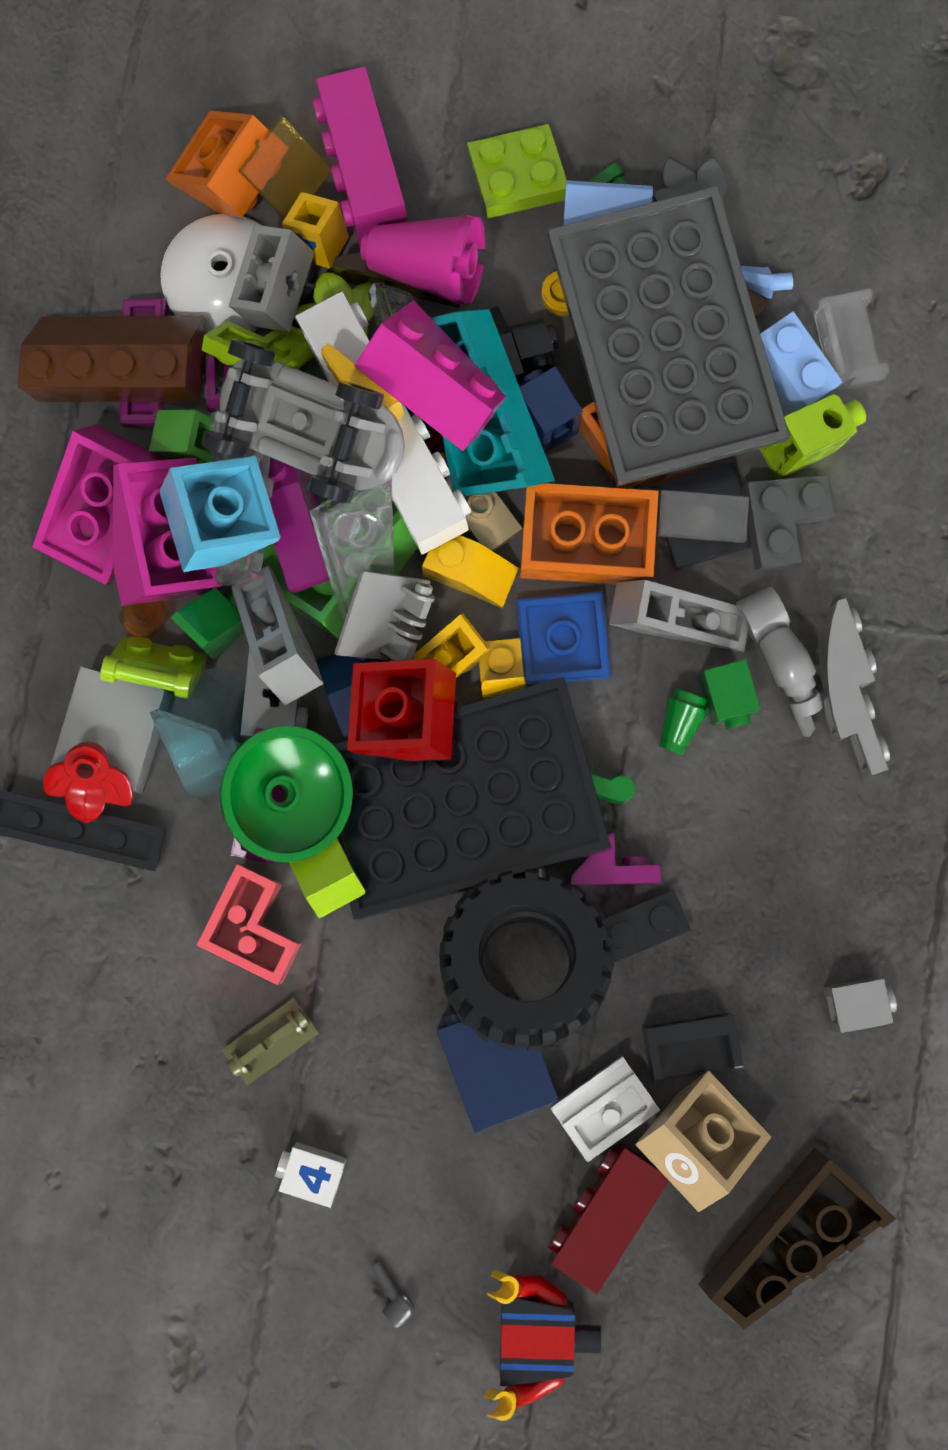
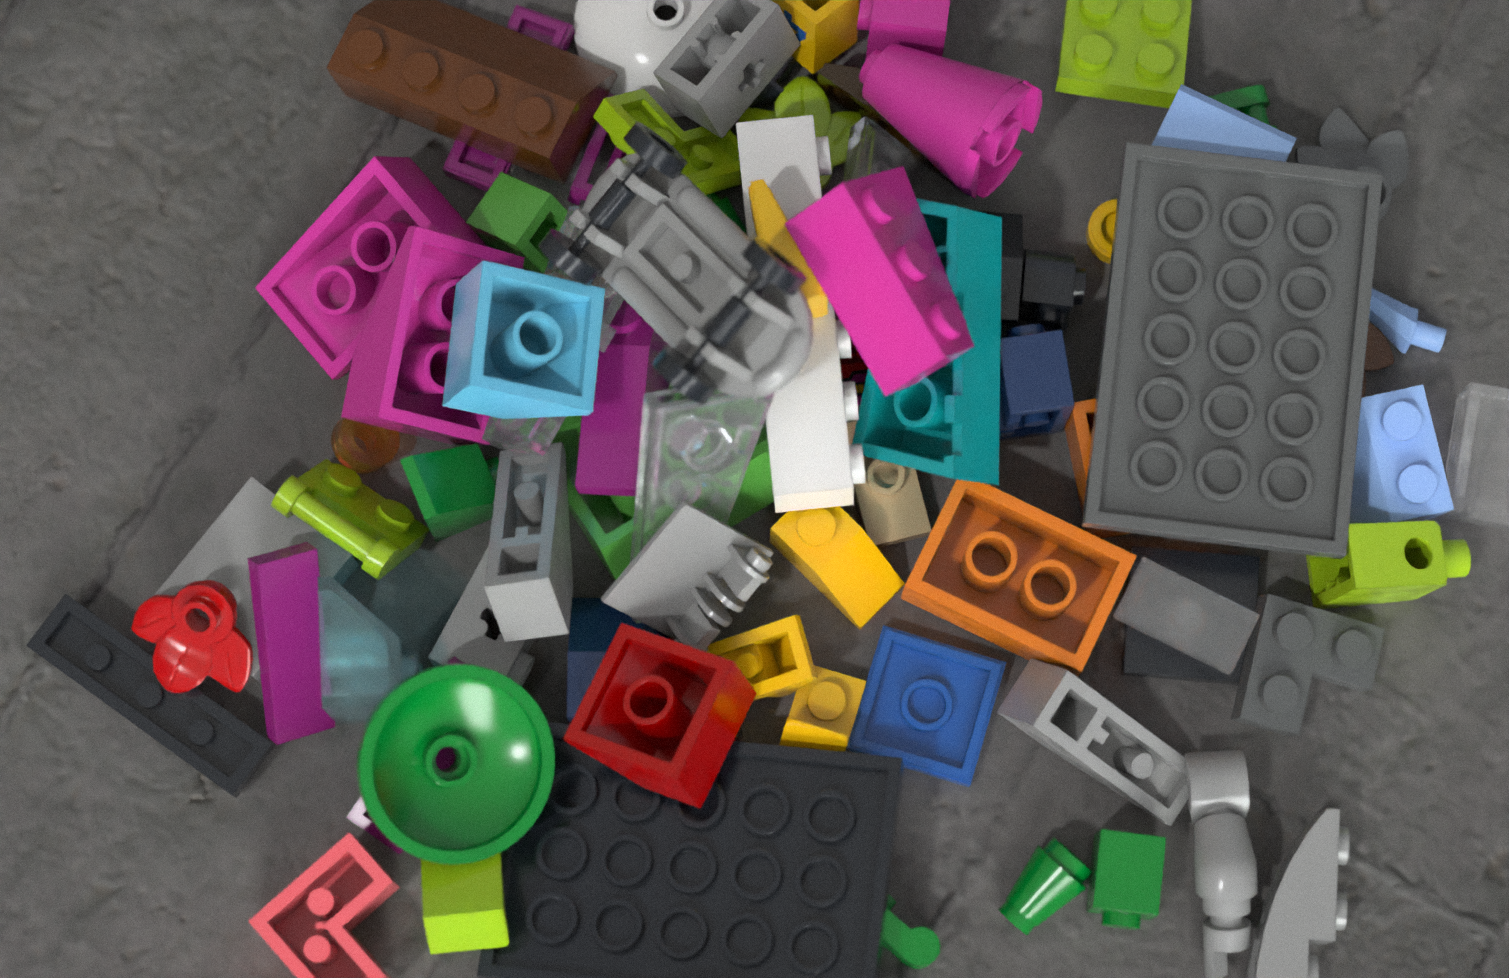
camera: 20 degrees right, 5 degrees down
none -> magenta tile [247,542,335,745]

